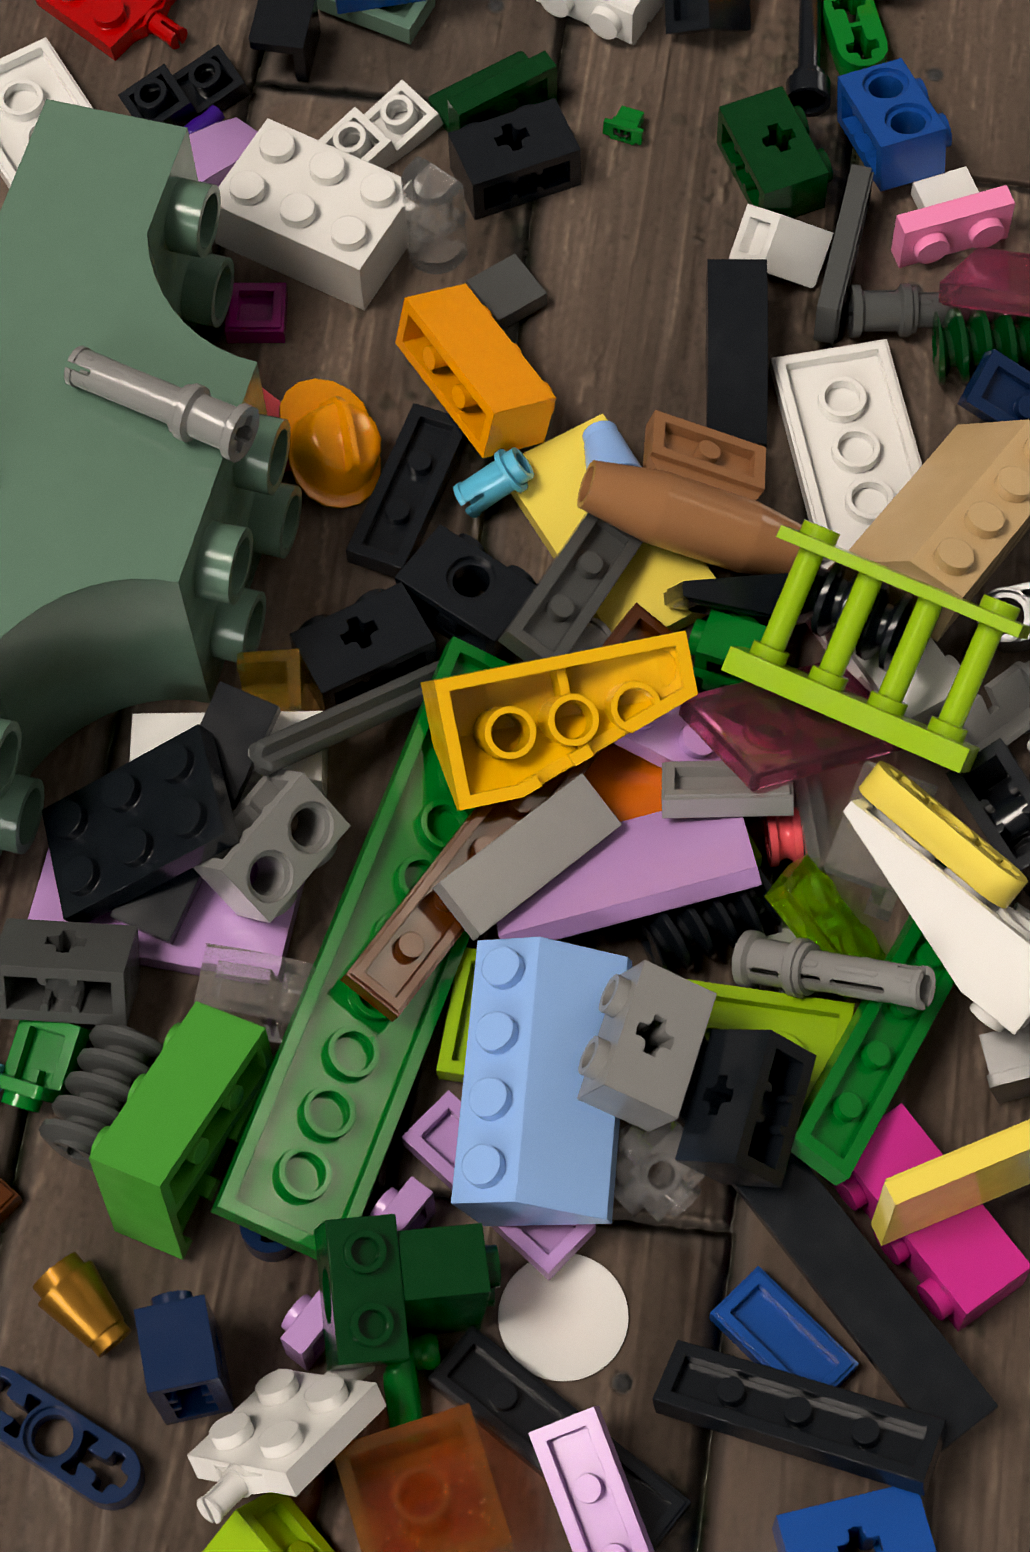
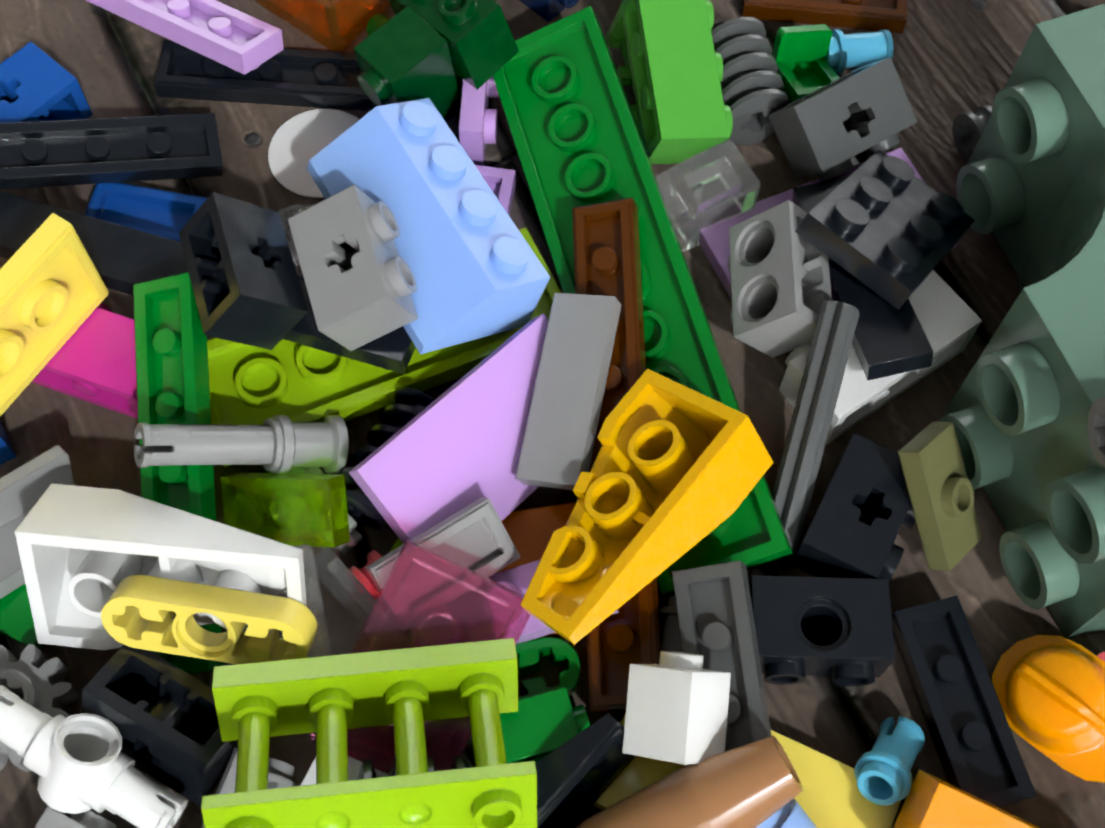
camera: 140 degrees right, 0 degrees up
clear yellow panel [237,649,307,712] -> none
none -> white brick [622,651,731,765]
none -> olive plate [898,421,982,572]

